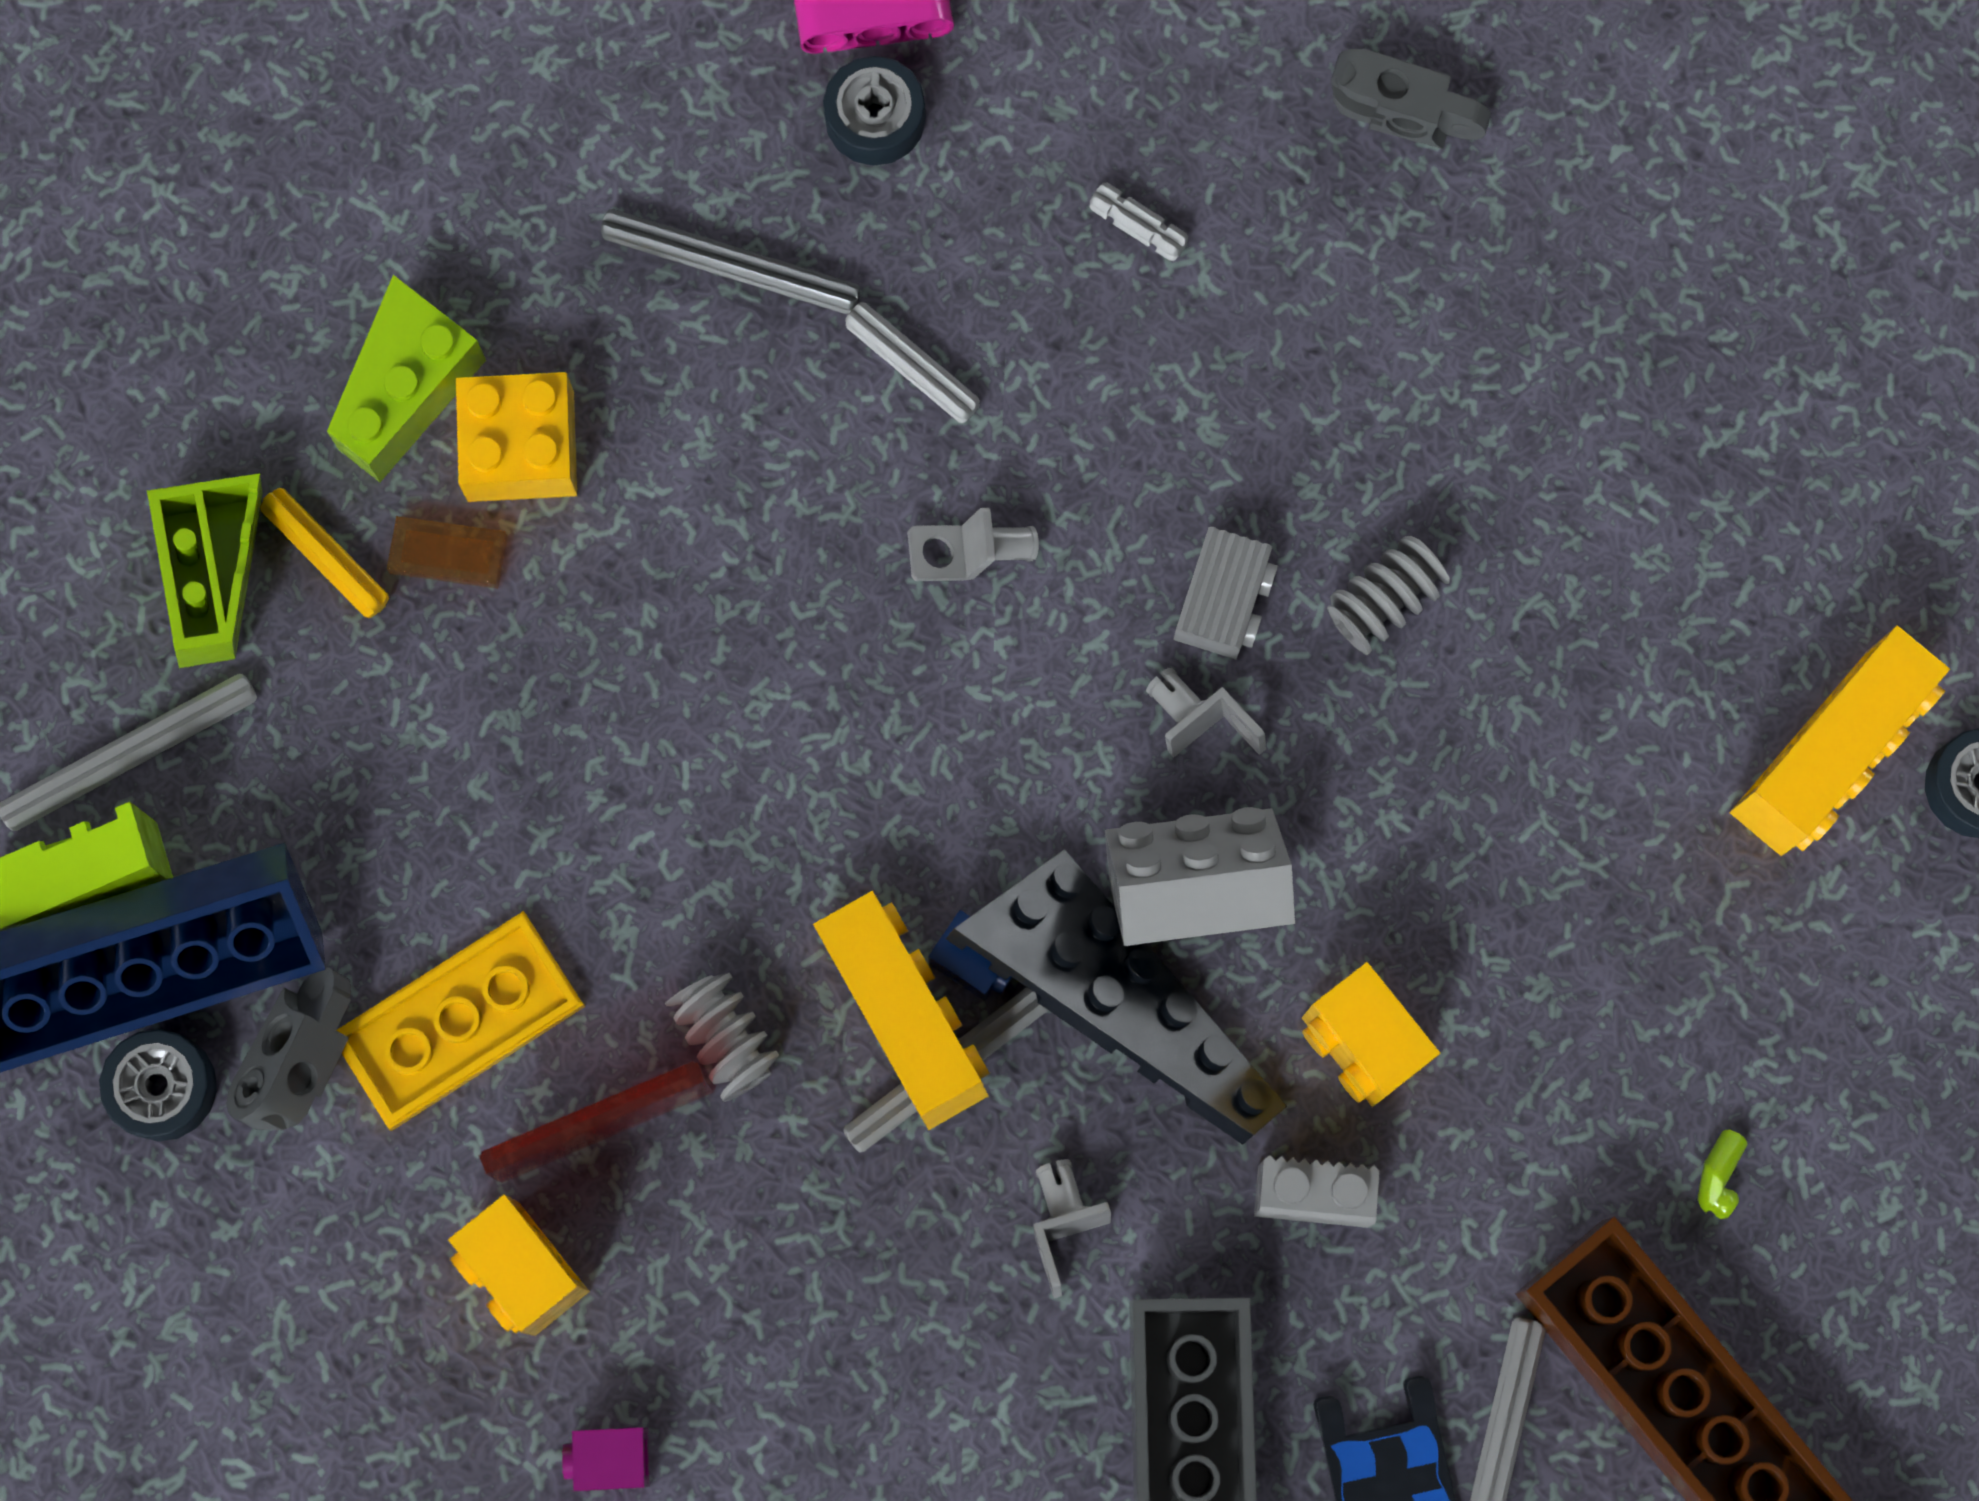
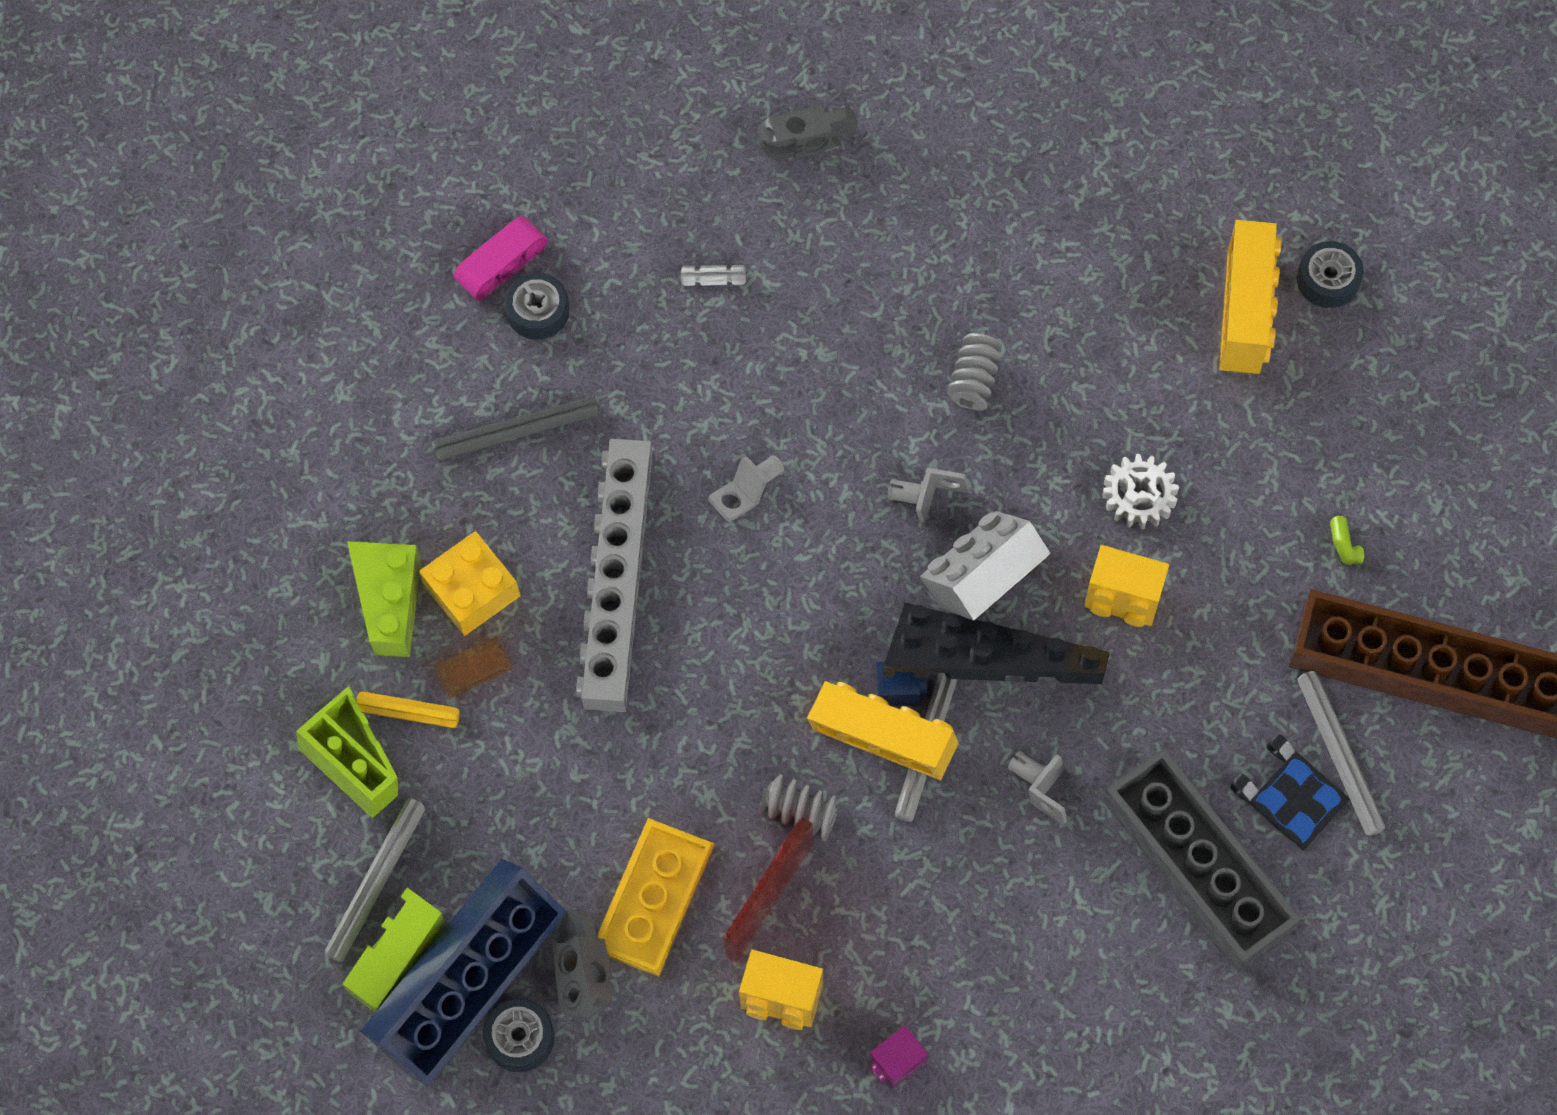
camera: 30 degrees left, 10 degrees down
light grey axle [845,302,980,423] -> none
light grey brick [1173,527,1278,660] -> none
light grey brick [1254,1155,1380,1228] -> none
none -> light grey brick [576,439,653,712]
none -> white gear [1102,454,1179,529]

